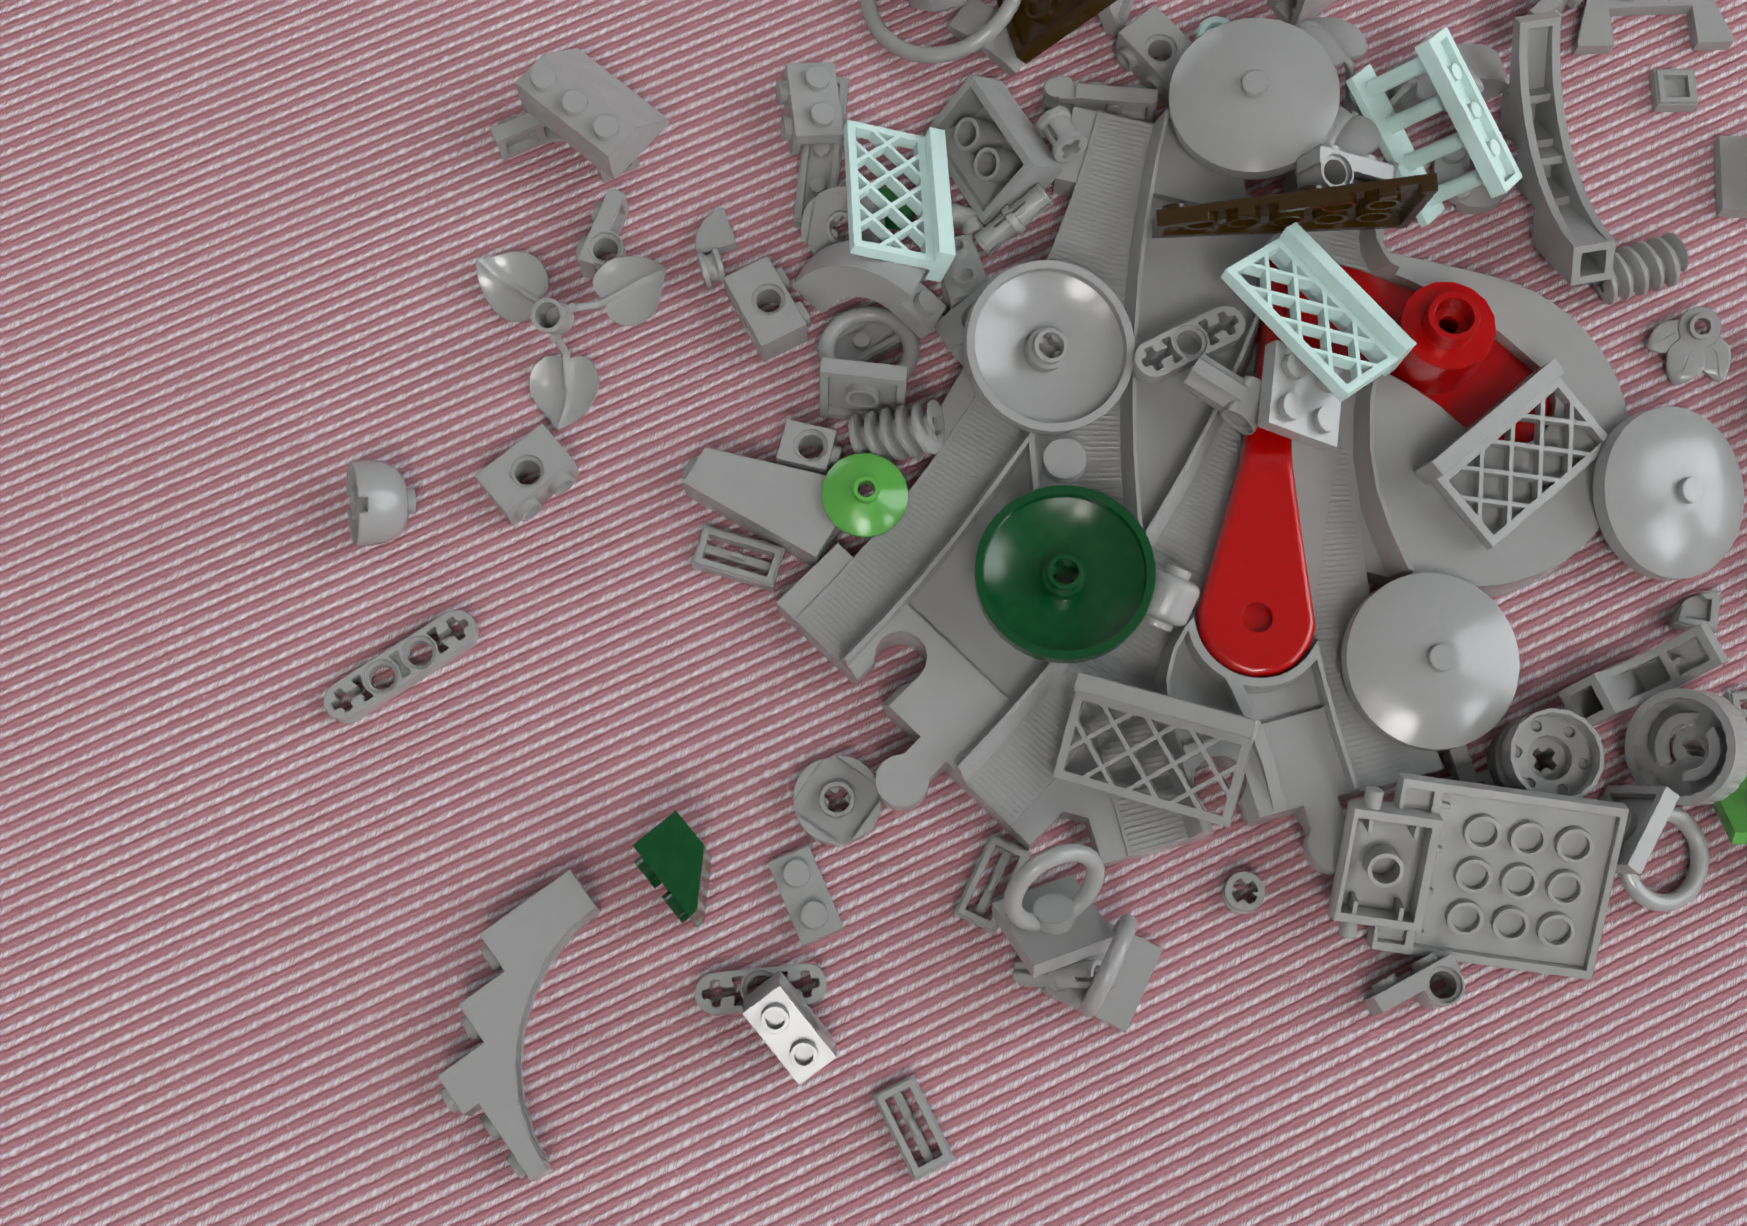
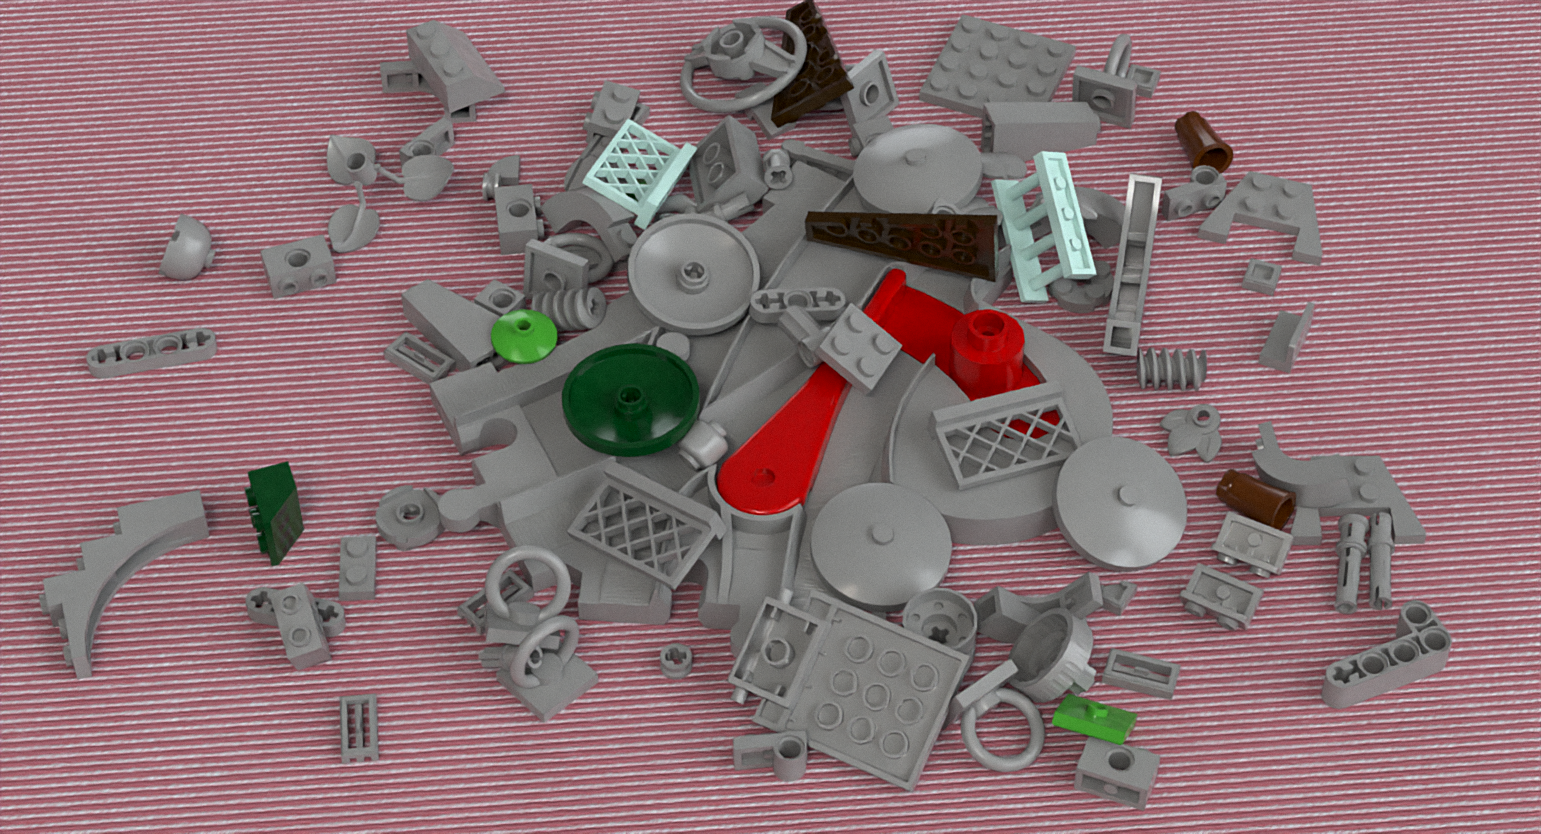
camera: 20 degrees right, 25 degrees down
light aqua fence [1220,222,1417,402] -> none

